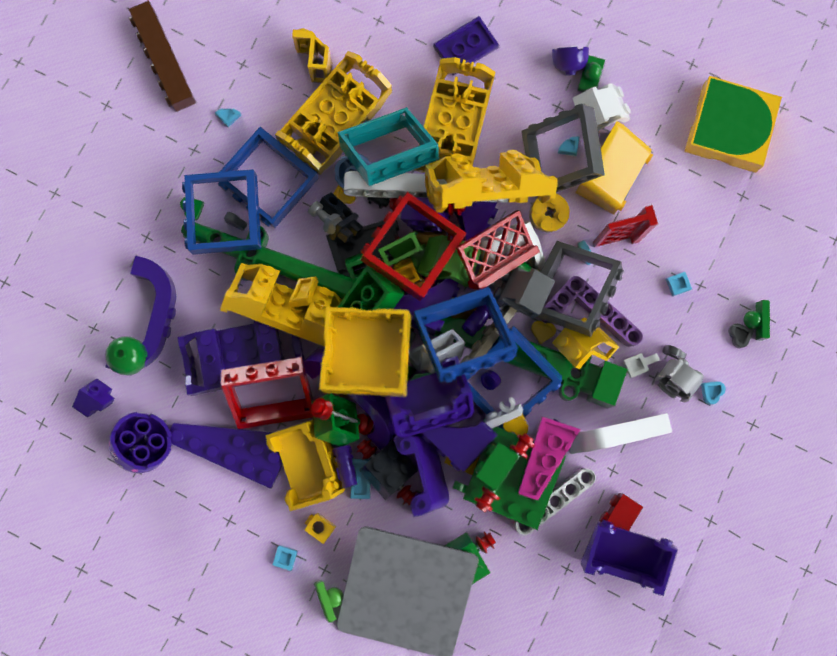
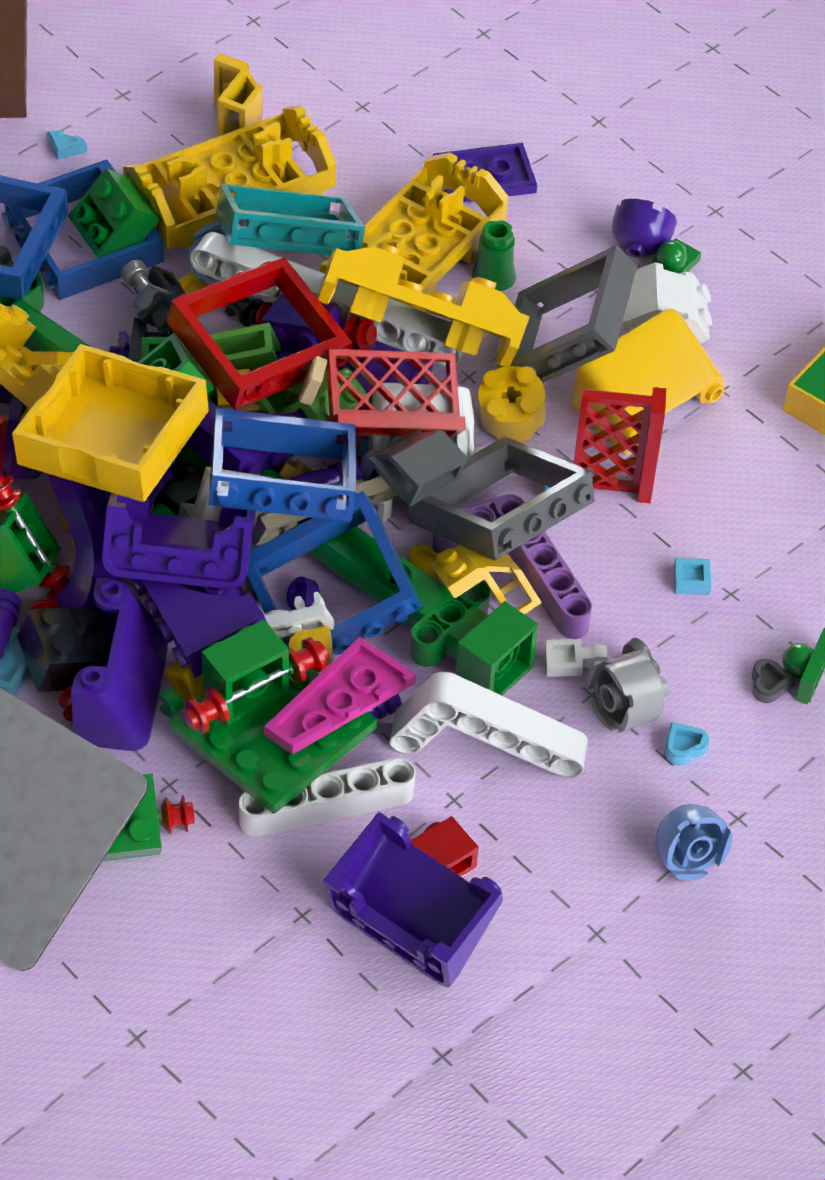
camera: 20 degrees right, 30 degrees down
none -> green slope [68,168,161,258]
none -> dark purple plant [109,331,130,358]
none -> tan tile [299,356,328,406]
none -> green plant [472,220,516,291]
none -> medium blue cylinder [655,804,733,881]

